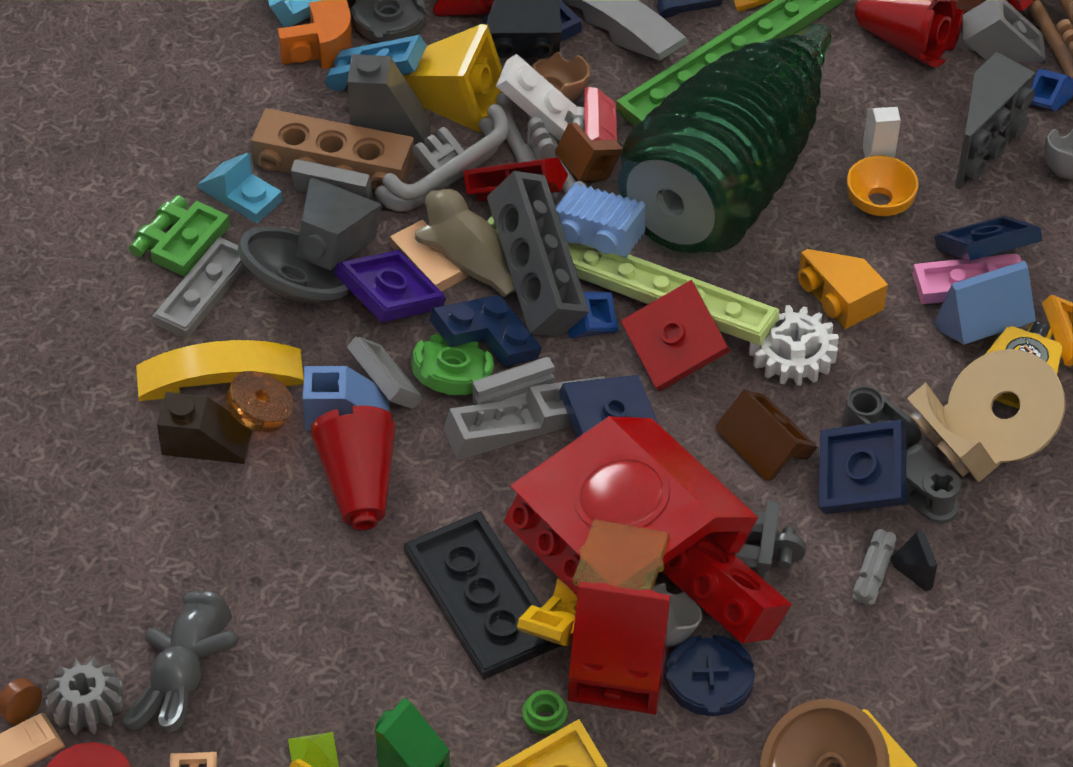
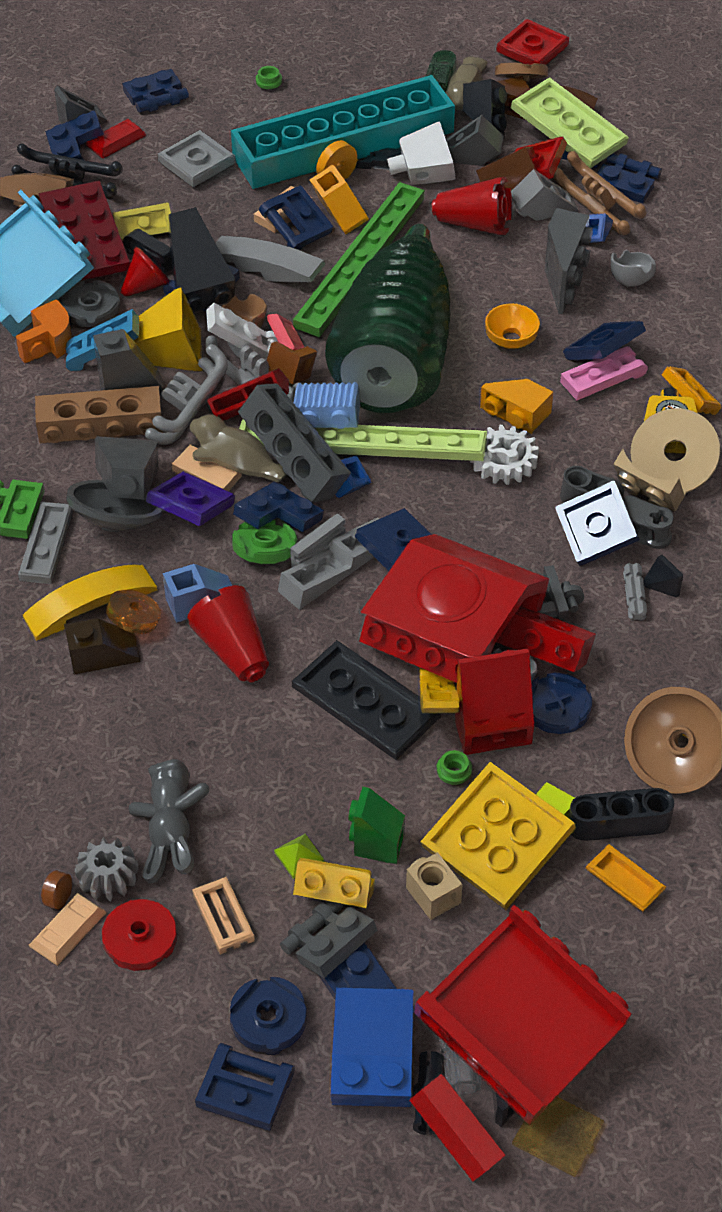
camera: 20 degrees left, 0 degrees up
medium azure slope [198,153,283,223] -> none
light grey tile [291,159,373,200] -> none
light grey tile [347,337,422,409] -> none
piece [573,519,670,590] -> none
red plate [621,280,731,391] -> none
reddish brown panel [715,389,818,481] -> none
white piece [863,107,901,158] -> none
medium blue slope [934,261,1036,345] -> none

